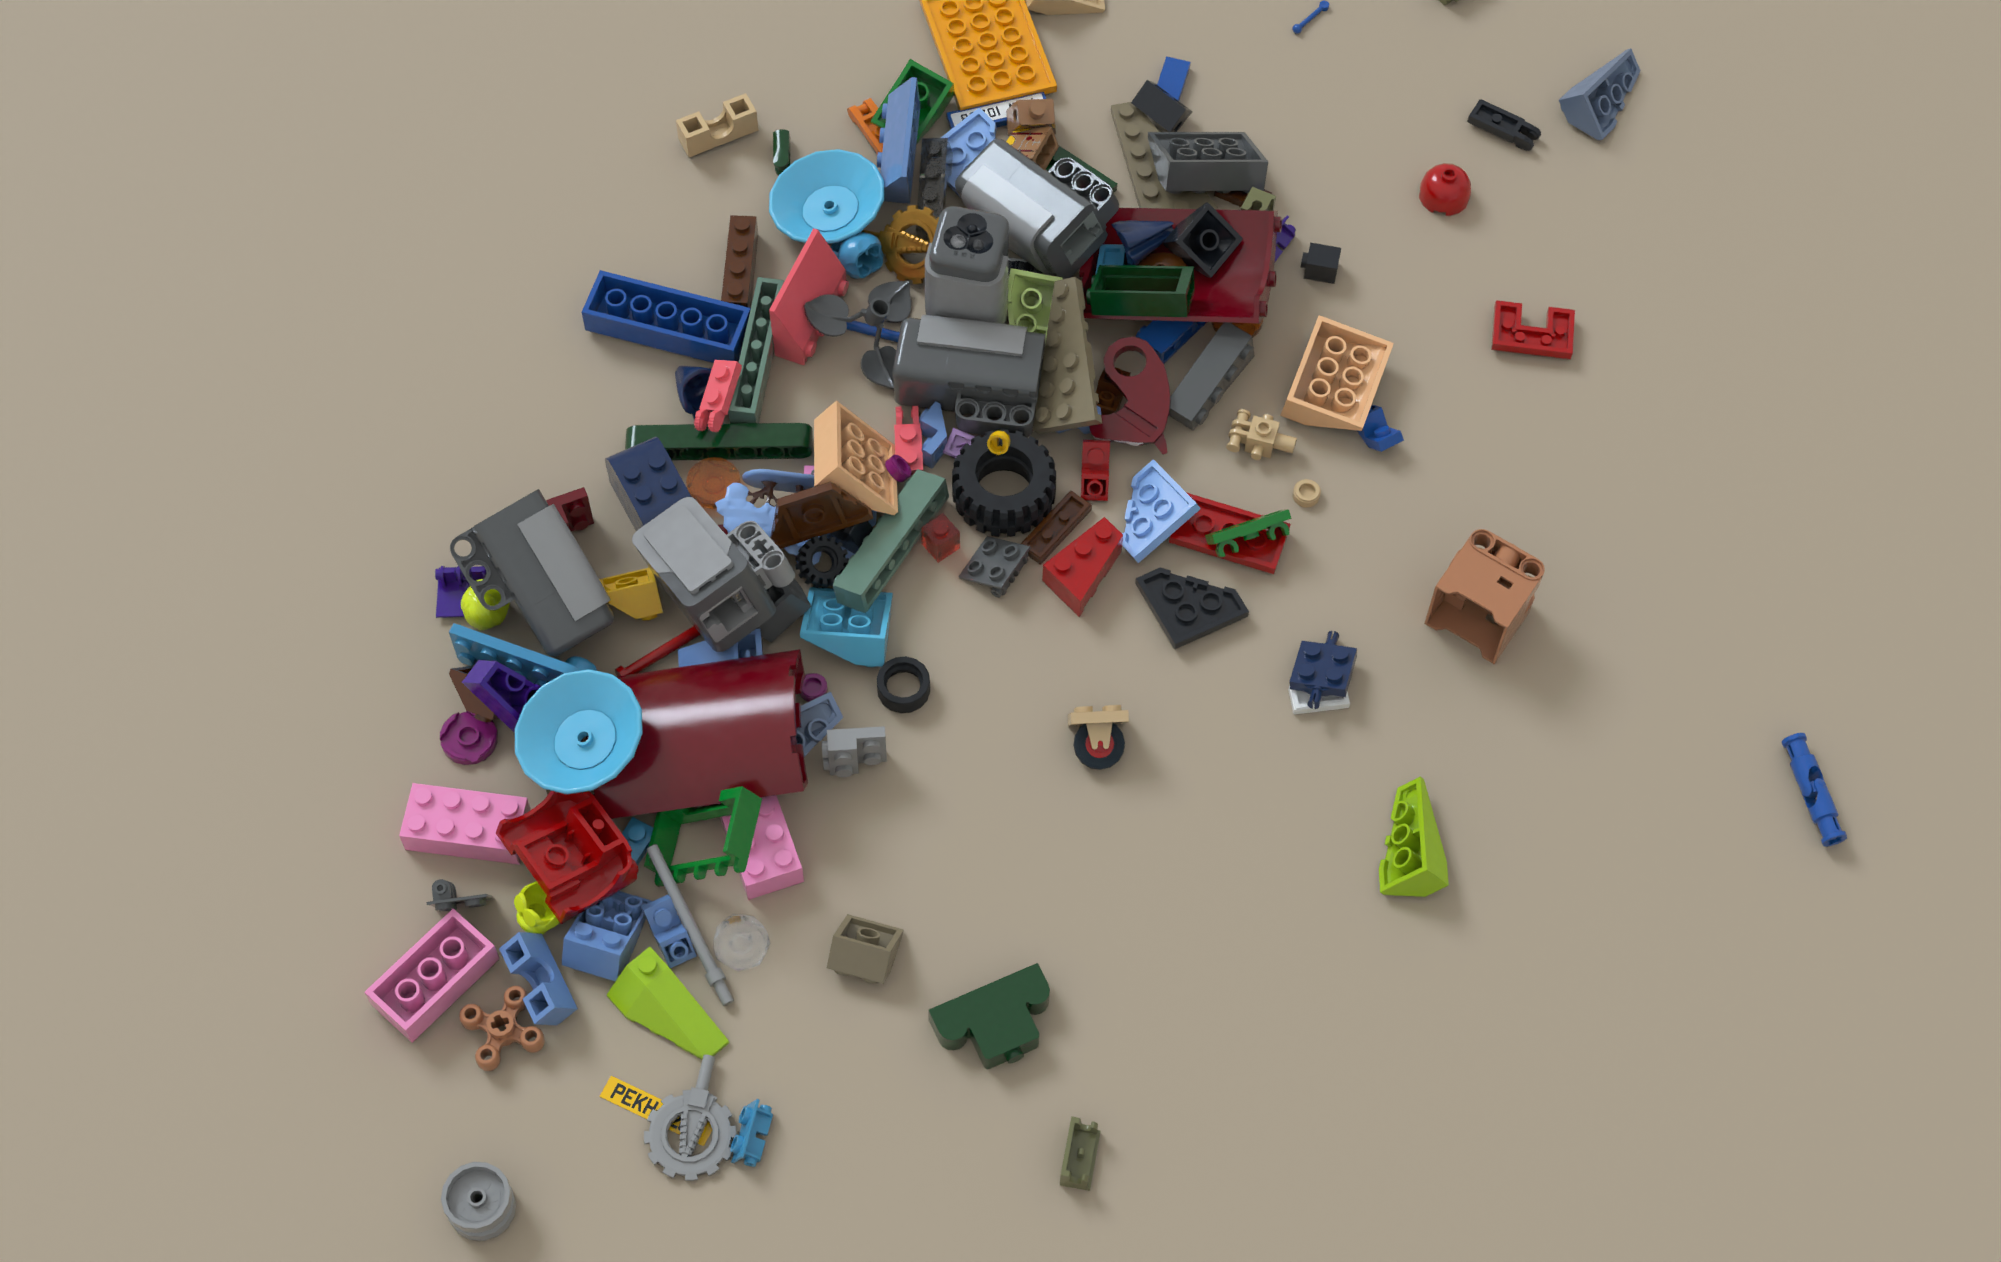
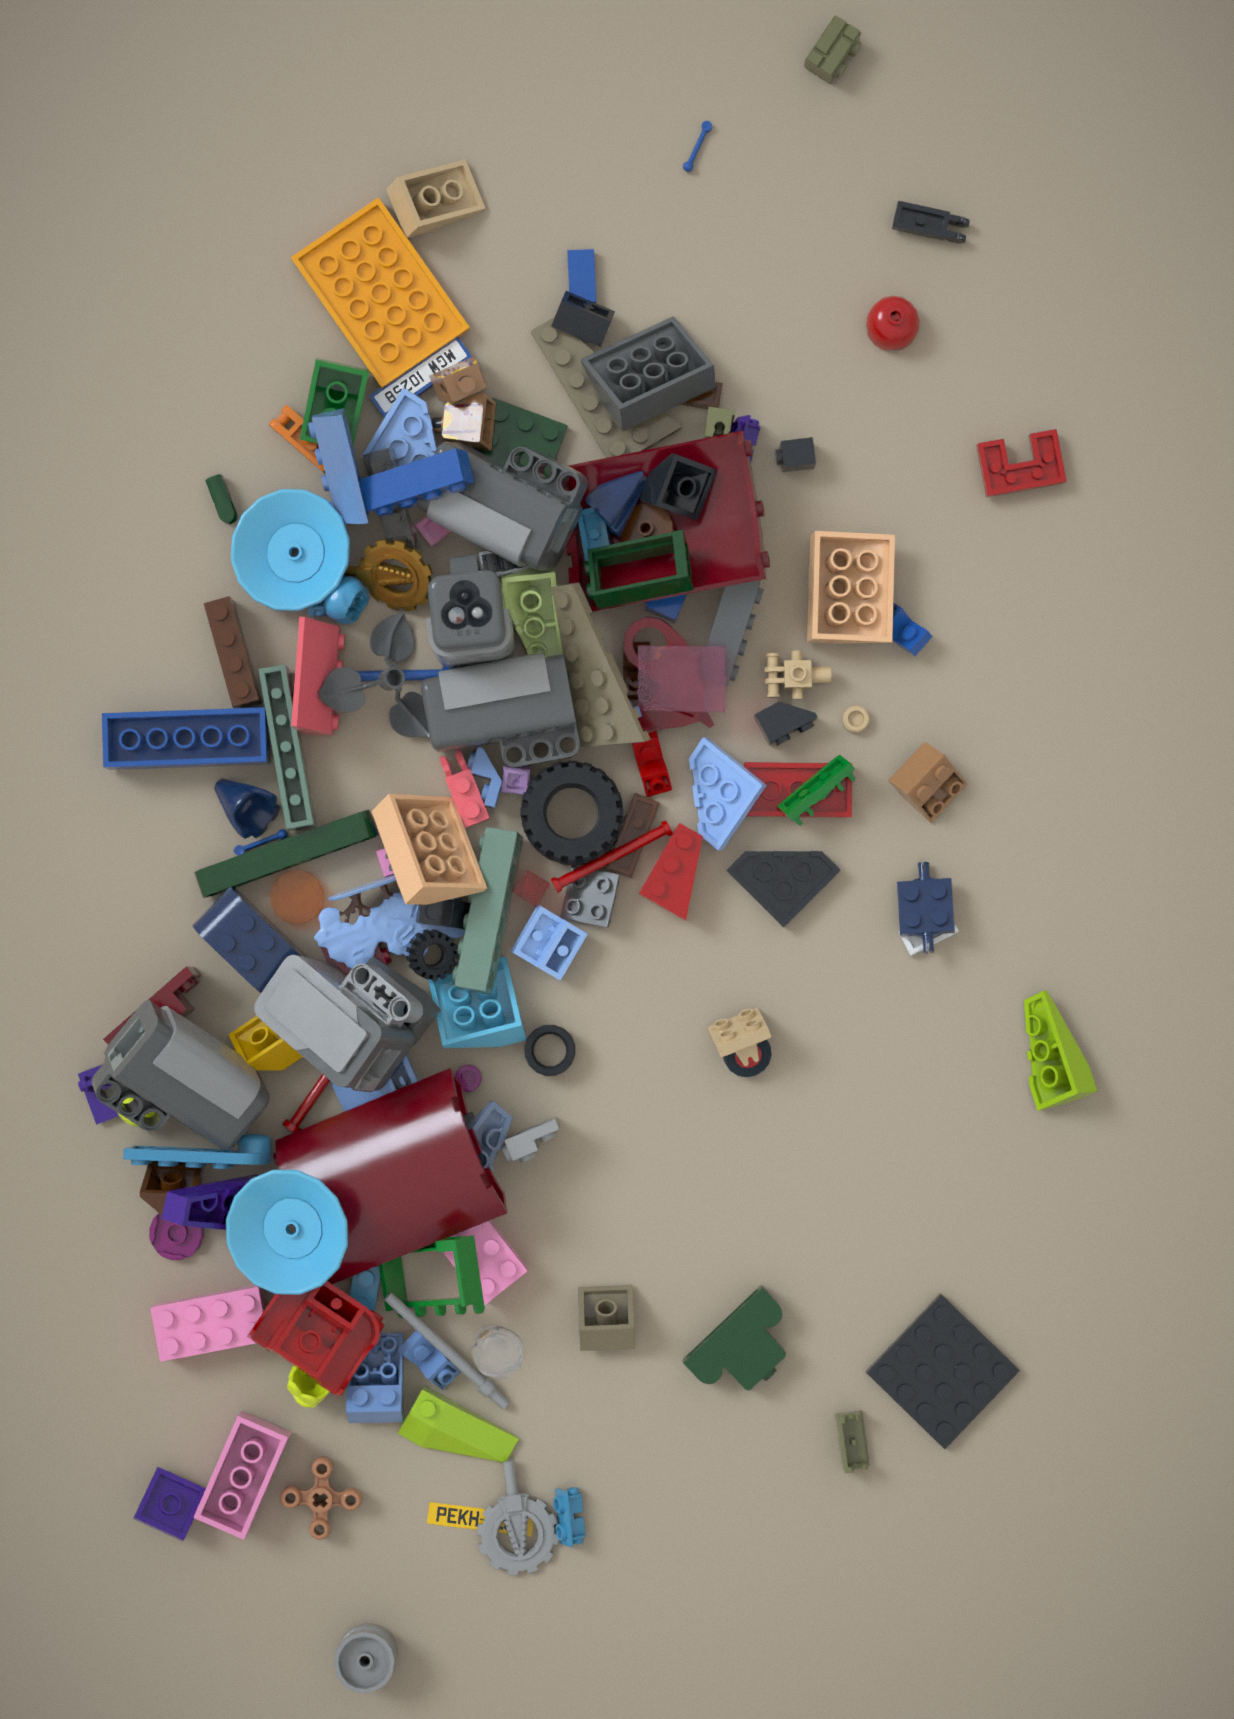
camera: 20 degrees left, 25 degrees up
dark grey hinge [426,879,494,912] -> none
medium blue arch [499,932,578,1026] -> none
tan arch [676,93,759,157] -> none
coral hinge [694,360,742,432] -> none
reddish brown wing [770,482,873,549] -> none
magenta tile [885,455,911,482] -> none
yellow hinge [987,431,1010,455] -> none
nougat piece [1424,529,1545,664] -> none
sand blue wedge [1559,48,1641,140] -> none
none -> dark purple hinge [133,1467,206,1542]
none -> blue brick [359,448,475,516]
none -> light blue brick [510,905,588,981]
none -> red bar [550,820,673,893]
none -> clear pink piece [637,645,726,712]
none -> black slope [754,702,818,746]
none -> black plate [865,1293,1020,1449]
none -> medium nougat slope [888,742,967,823]

